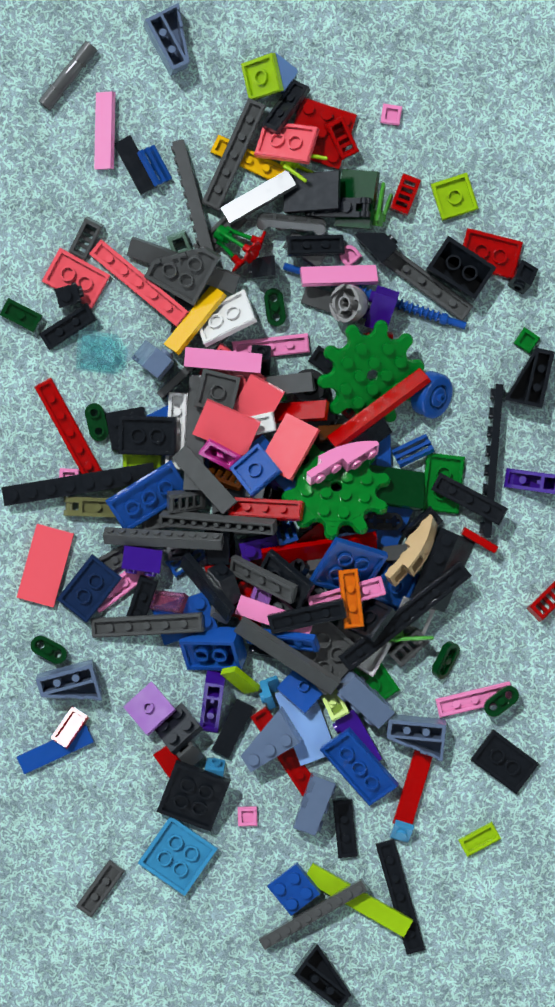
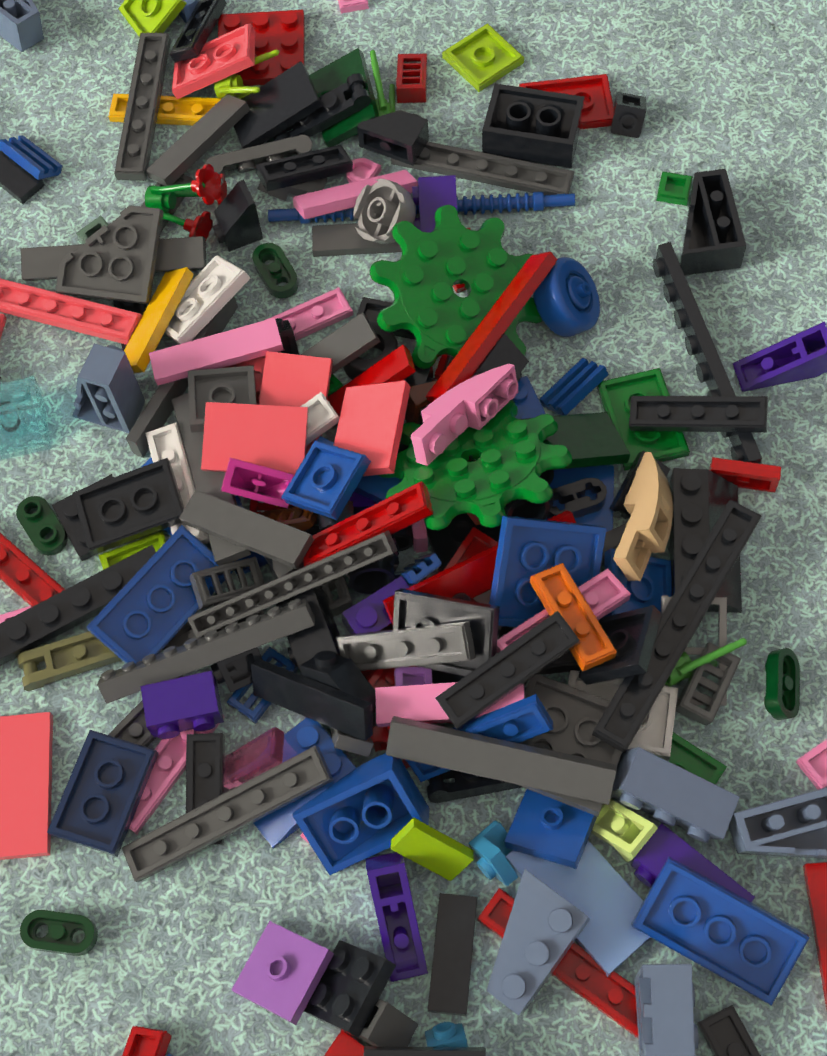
camera: 20 degrees left, 25 degrees down
sand blue wedge [36,659,103,701] -> none
dark grey piece [171,139,214,251] -> none
red slope [324,116,359,160] -> none

